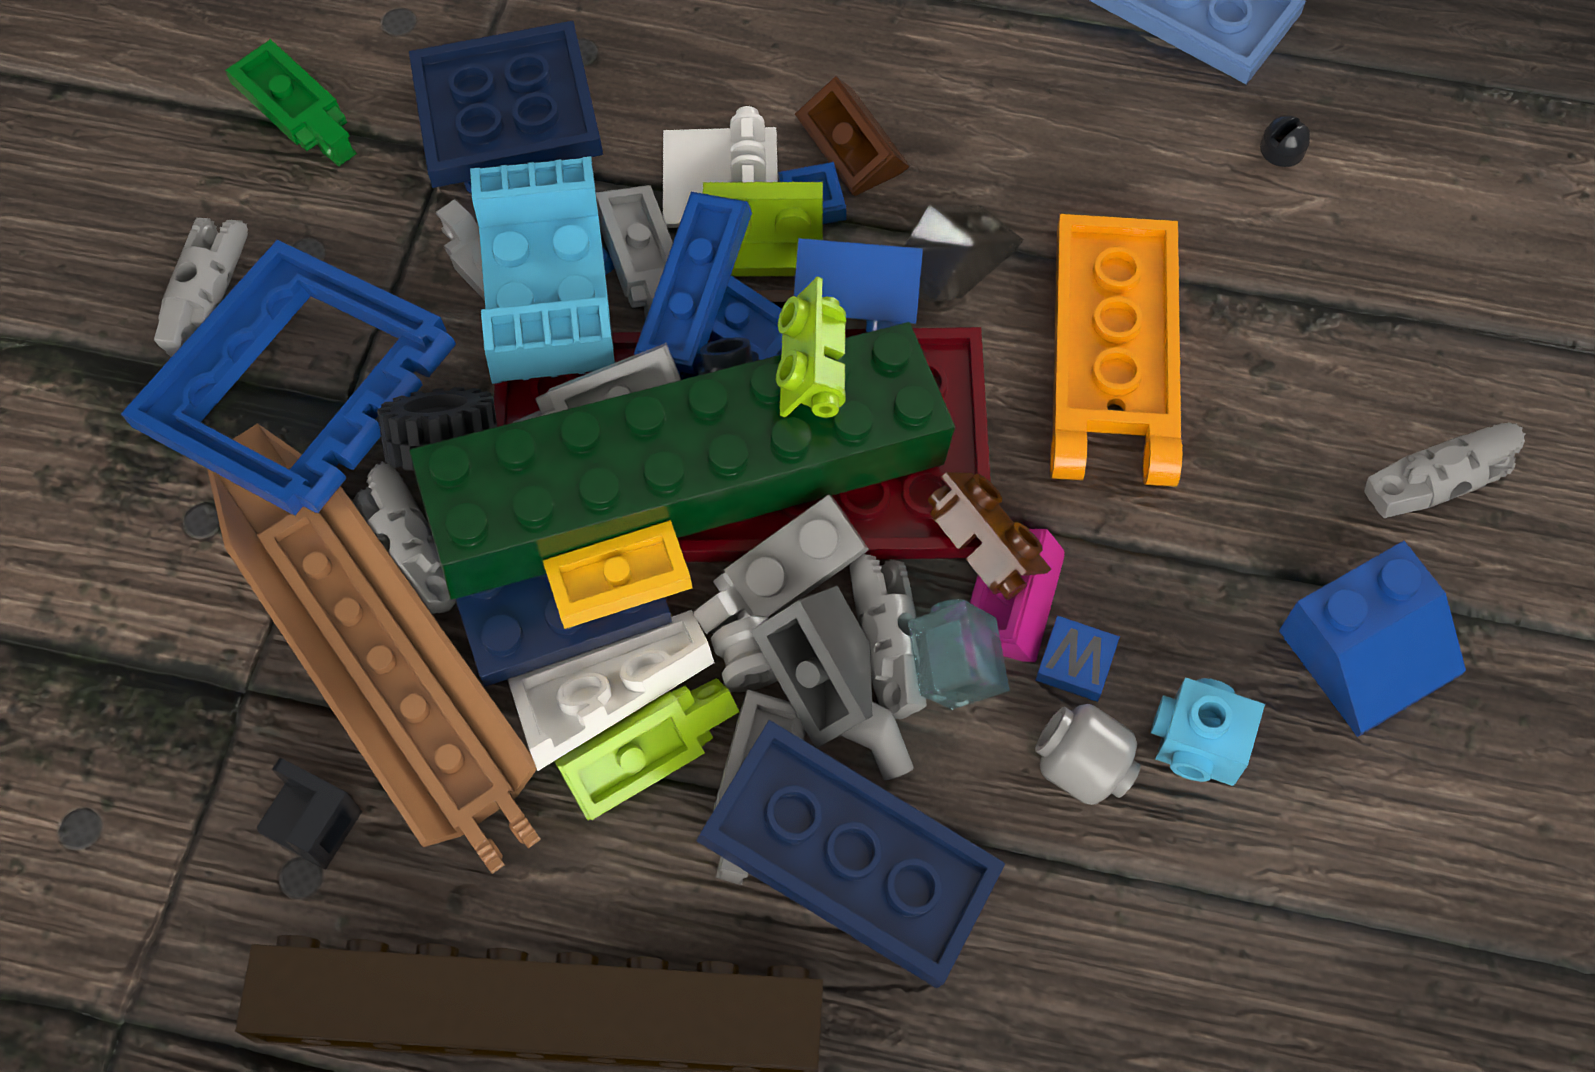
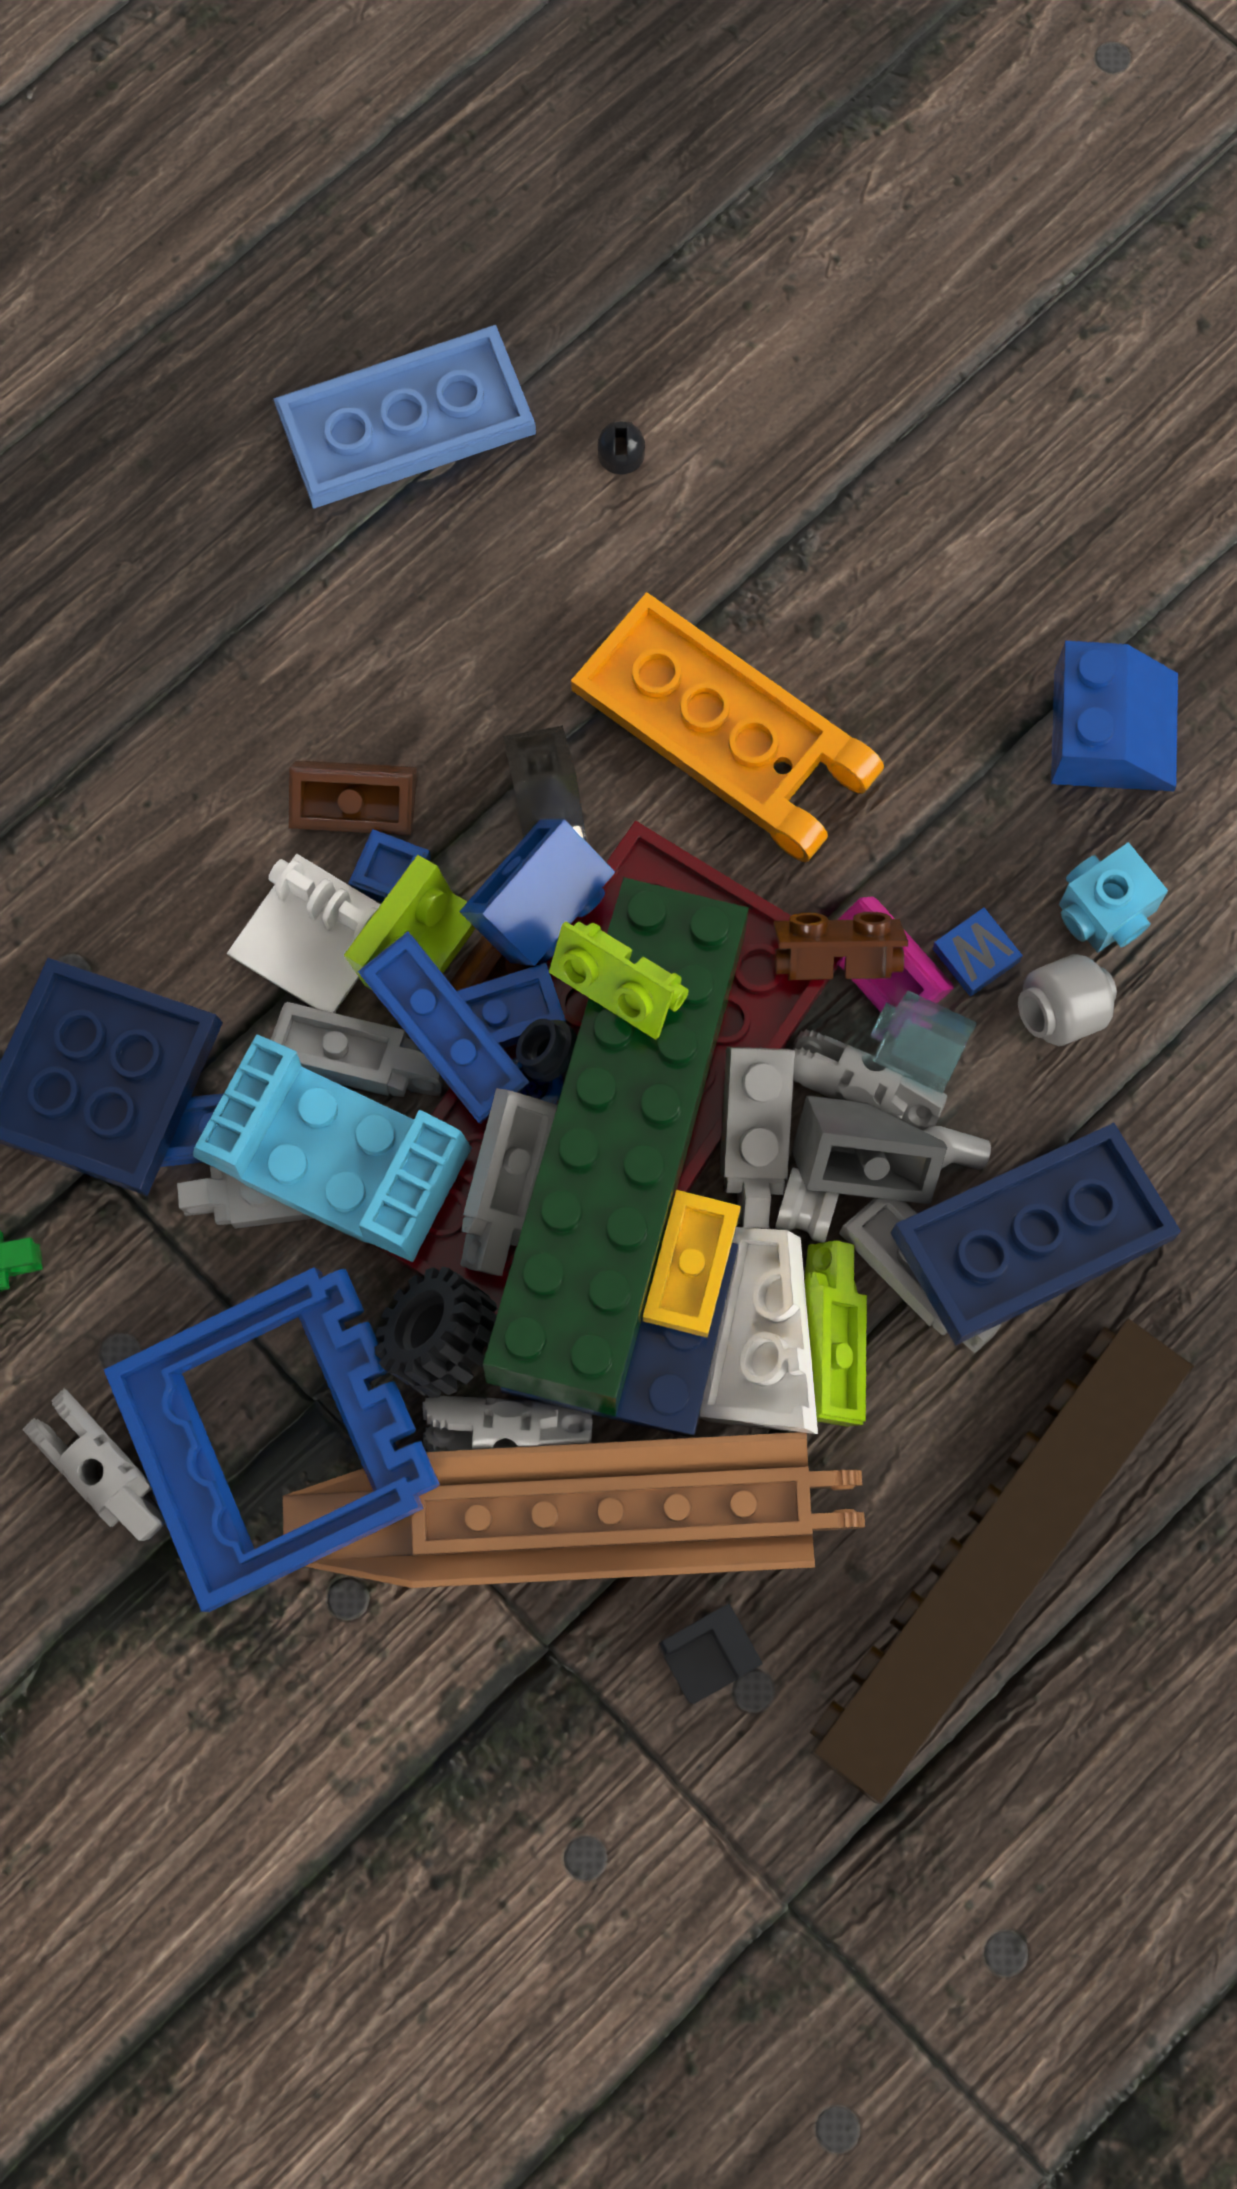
camera: 55 degrees left, 10 degrees up
light grey hinge [1364,422,1526,518] -> none

